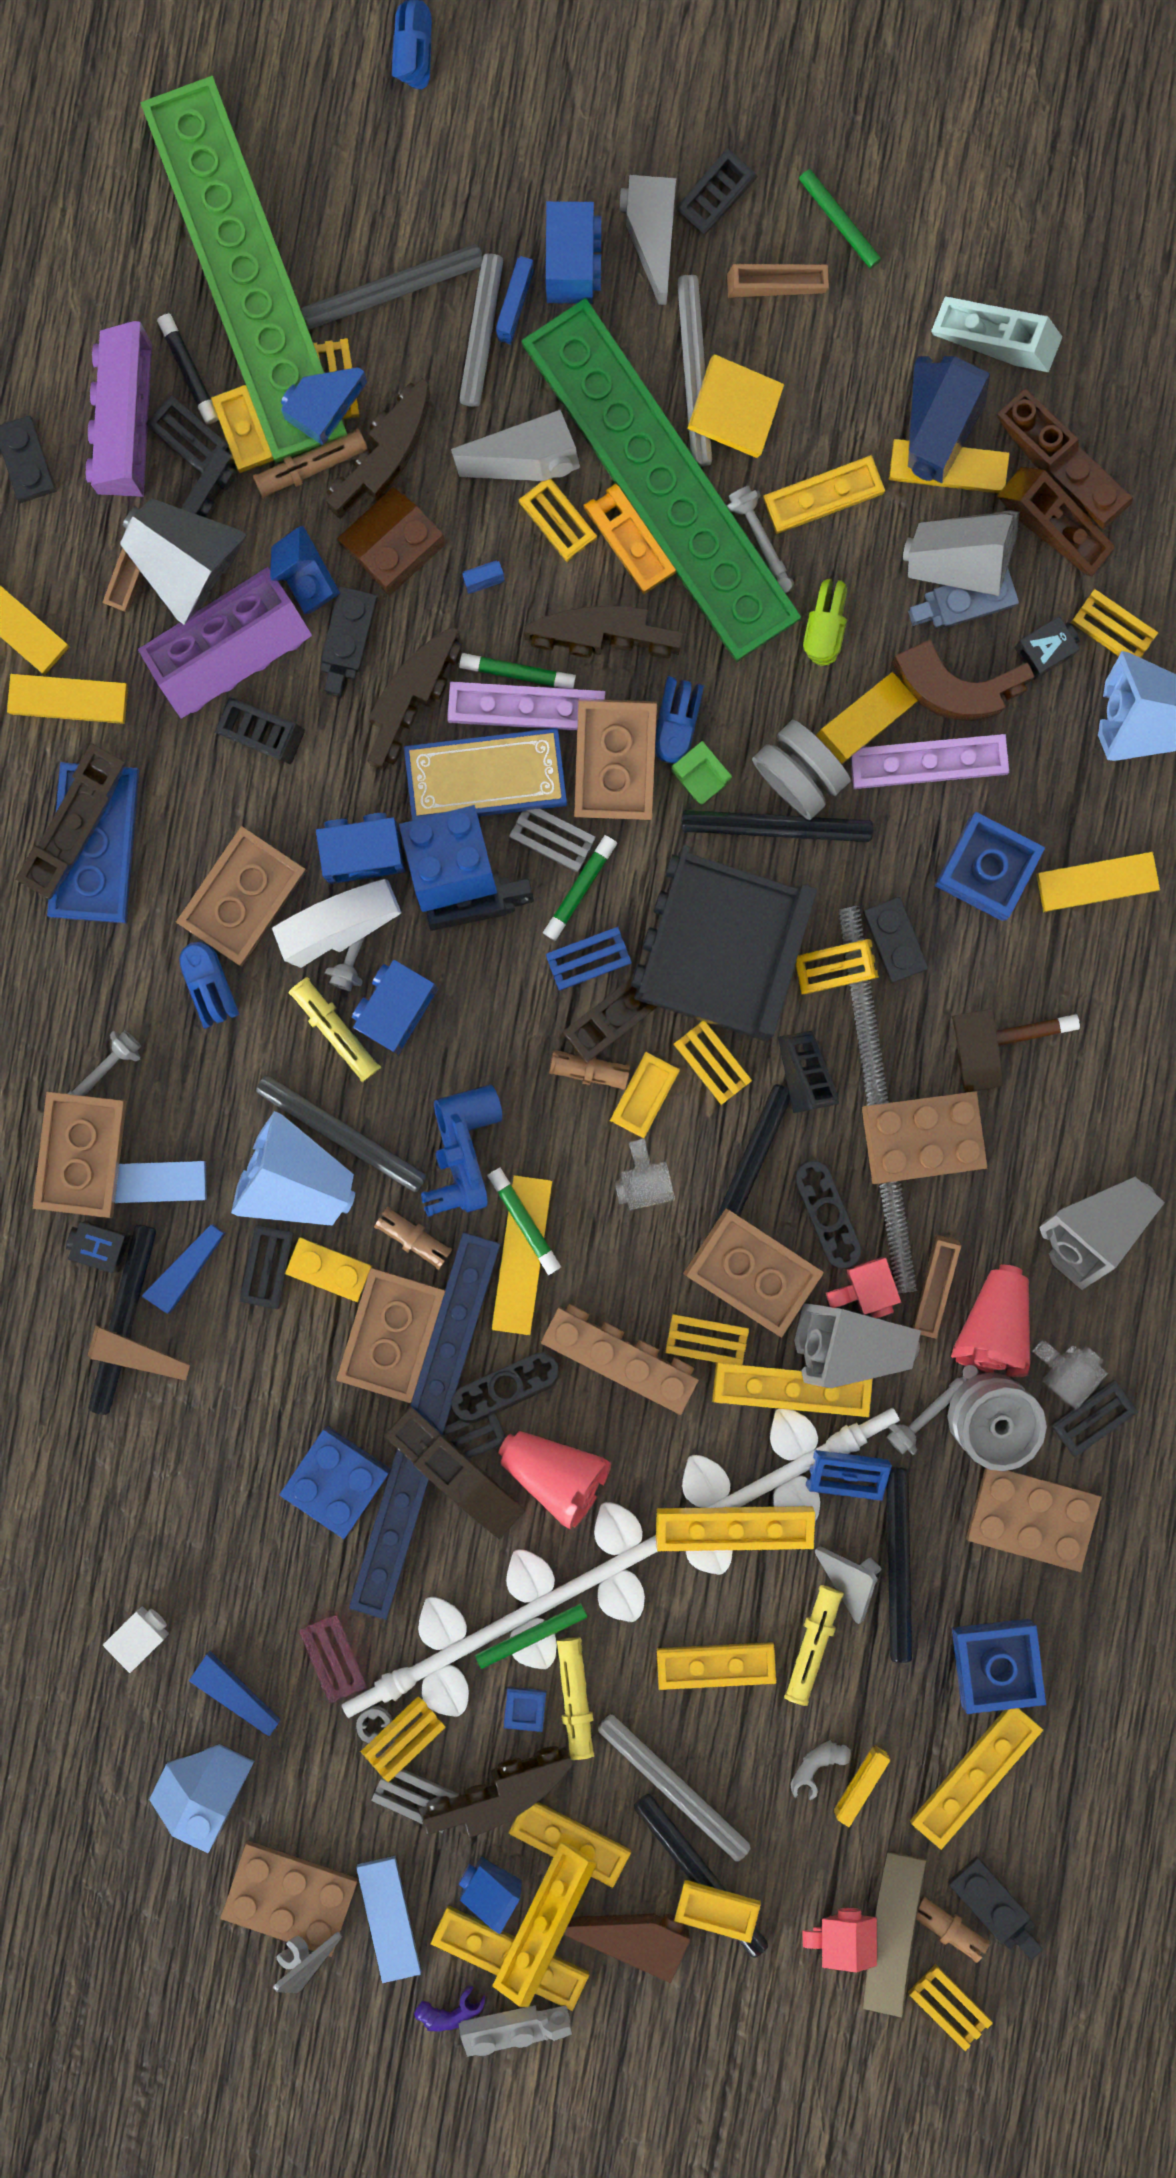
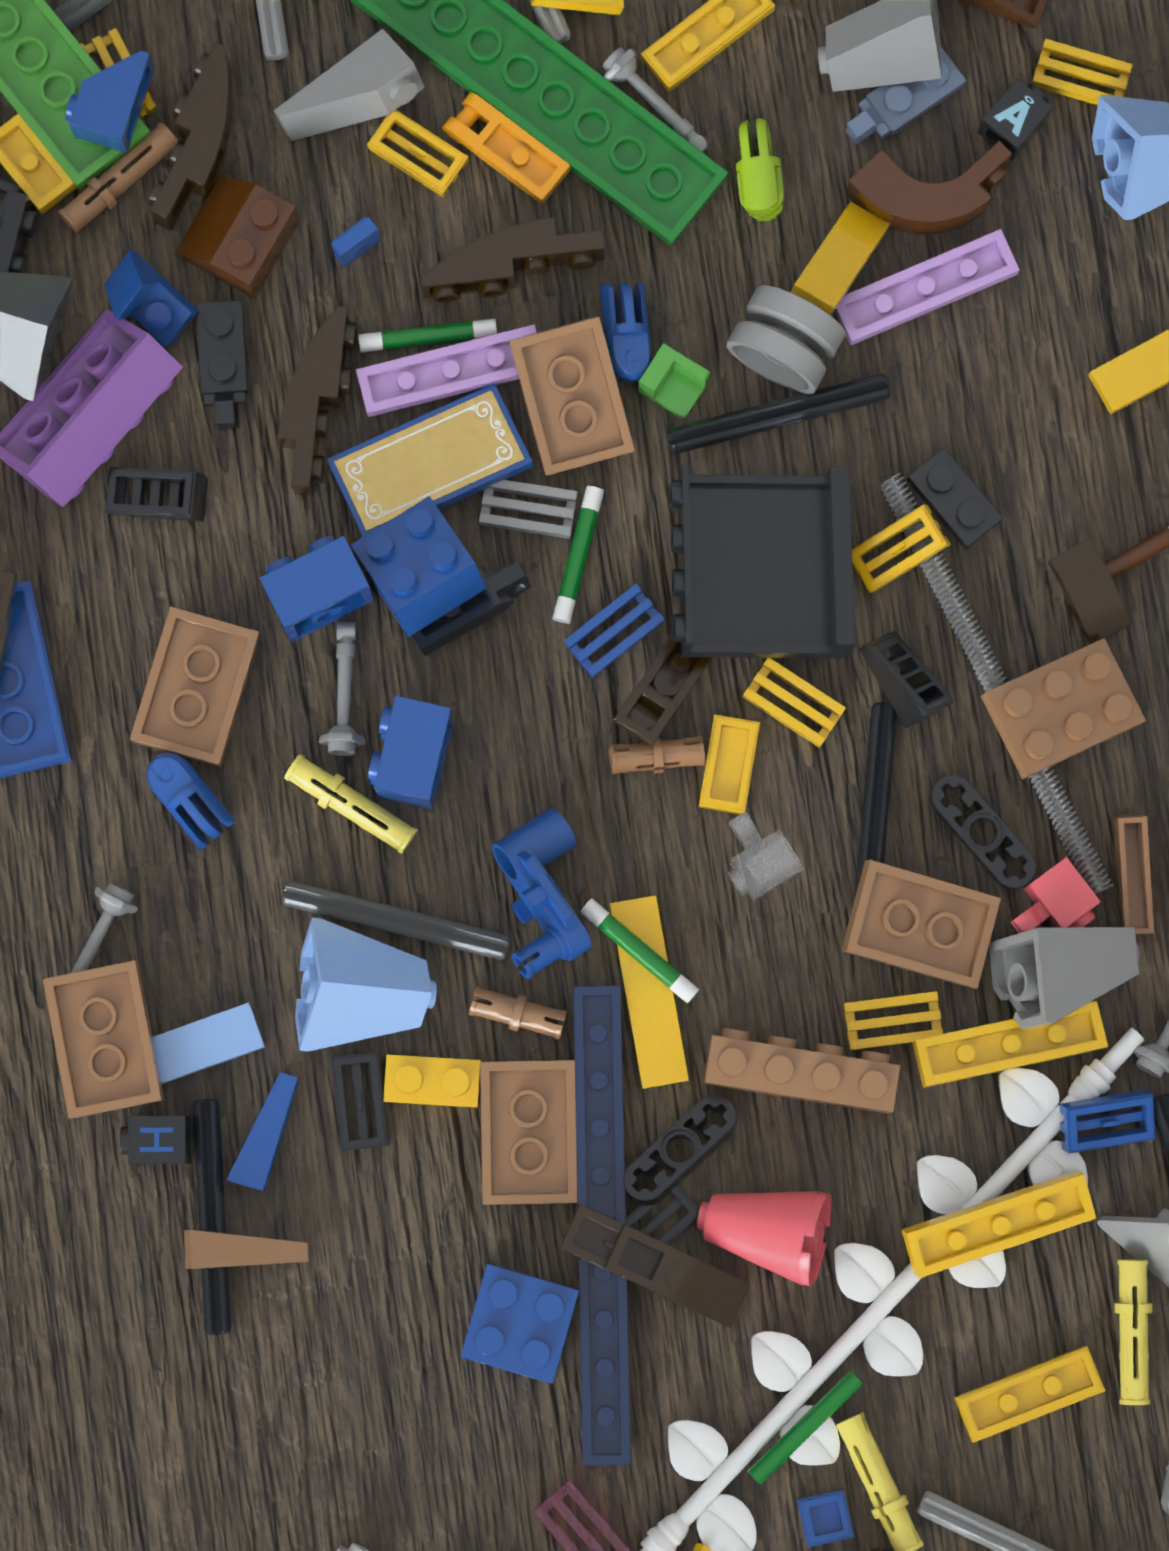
camera: 20 degrees left, 5 degrees down
white slope [272,879,401,968] -> none
blue brick [934,812,1045,921] -> none

